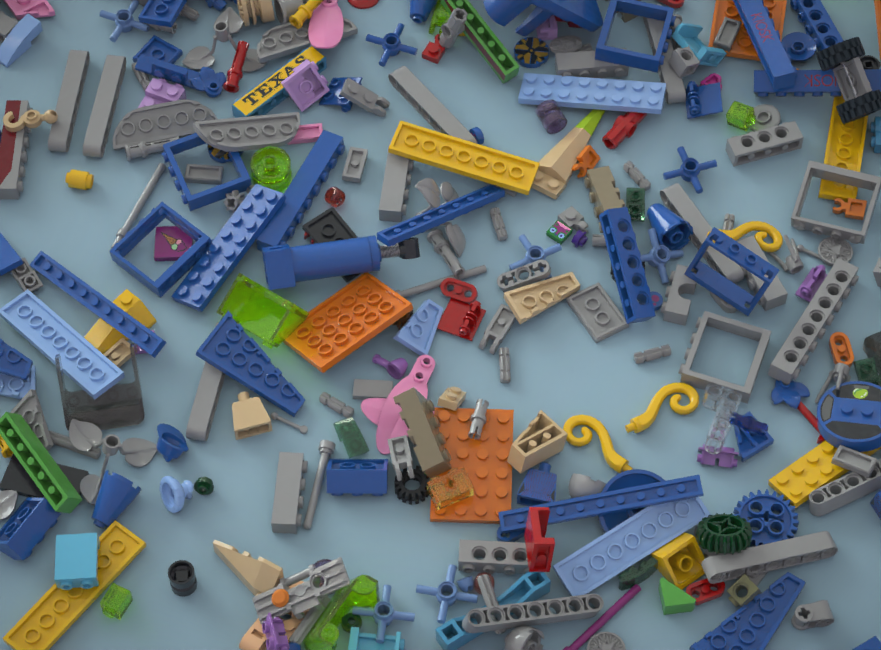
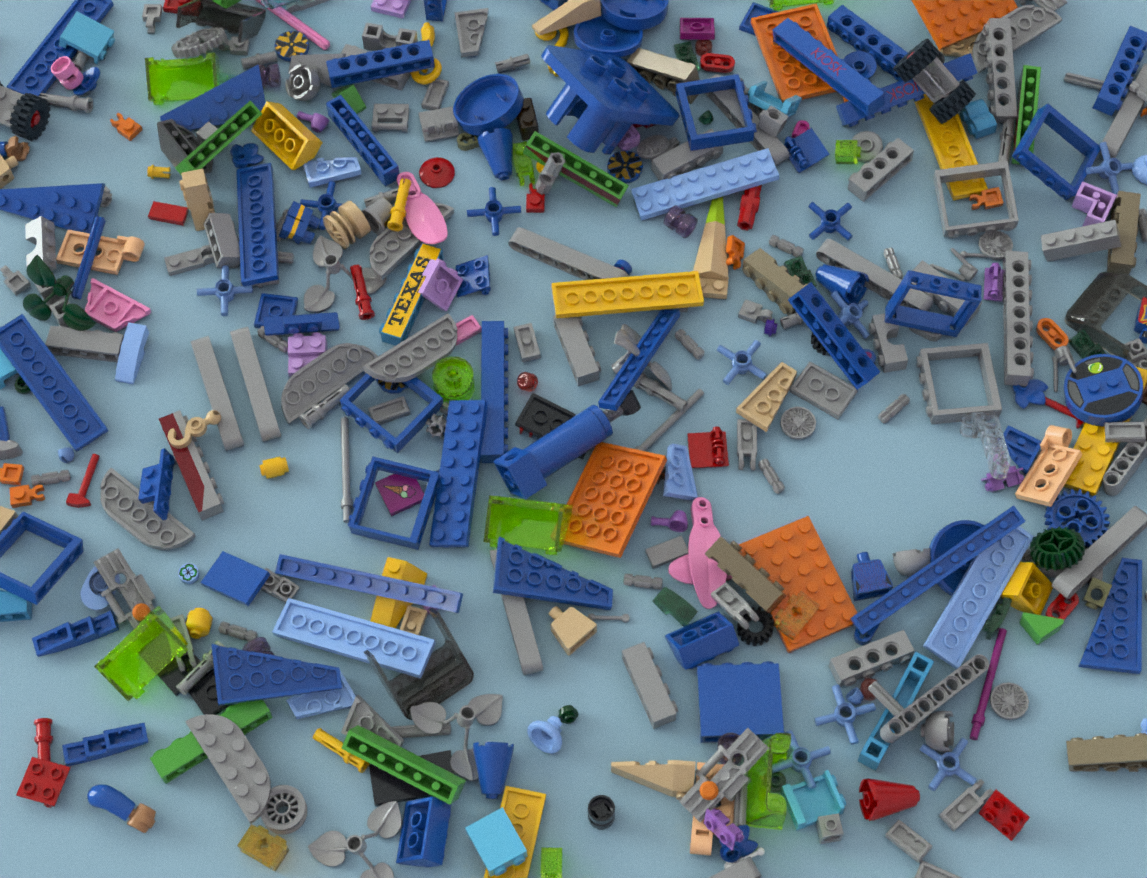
camera: 25 degrees left, 5 degrees up
blue piece [156,423,189,462] -> none
blue plate [190,67,226,98] -> none
light grey piece [303,440,336,530] -> none
light grey hinge [340,78,390,117] -> none
tan plate [437,387,467,411] -> none
red plate [440,278,478,304] -> none
light grey pin [468,399,489,439] -> none
light grey beam [497,260,551,292] -> none
tan wedge [507,410,568,474] -> none
red panel [524,507,555,572] -> none
tile [546,220,573,245] -> none
yellow plant [563,415,633,473] -> none
yellow plant [625,382,699,433] -> none
yellow plant [707,221,783,252] -> none
flat silver tile [713,17,742,52] -> none
clear blue pin [729,412,768,436] -> none
none -> blue panel [696,661,784,743]
none -> clear green hinge [698,109,714,125]
none -> light grey wheel [780,406,816,440]
none -> light nougat hinge [1015,425,1082,507]

